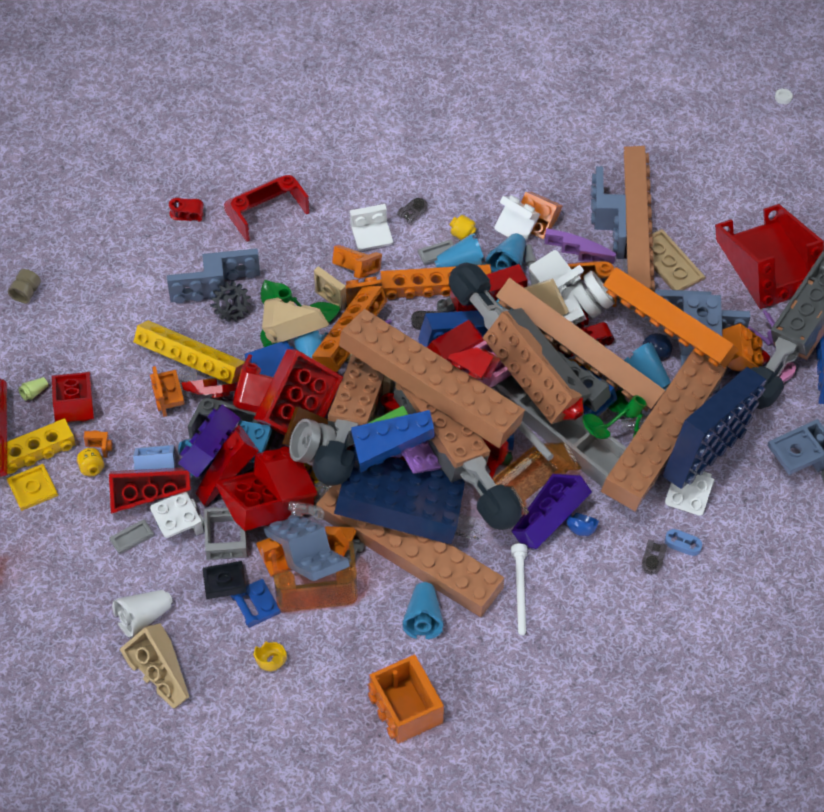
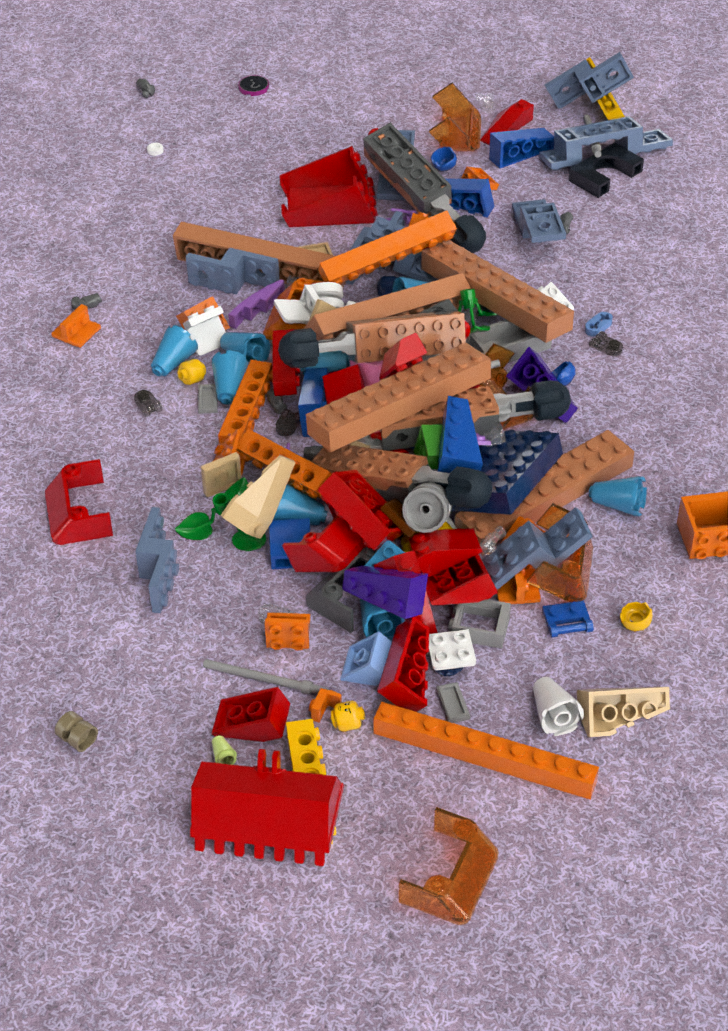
camera: 70 degrees left, 10 degrees down
yellow tile [6,464,58,511] -> none
yellow brick [133,320,245,384] -> none
red piece [169,198,204,222] -> none
red plate [181,378,236,398] -> none
black tile [202,561,247,600] -> none
black gear [210,281,251,322] -> none
orange bracket [332,245,382,279] -> none
white bracket [350,204,393,251] -> none
white piece [511,544,527,636] -> none
dark blue brick [662,367,766,489] -> none
none -> orange bracket [51,304,101,348]
none -> dark grey arm [71,293,102,310]
none -> dark azure cone [151,325,198,376]
none -> light grey bar [203,659,329,695]
none -> orange brick [373,702,599,800]
none -> clear slope [483,421,506,447]

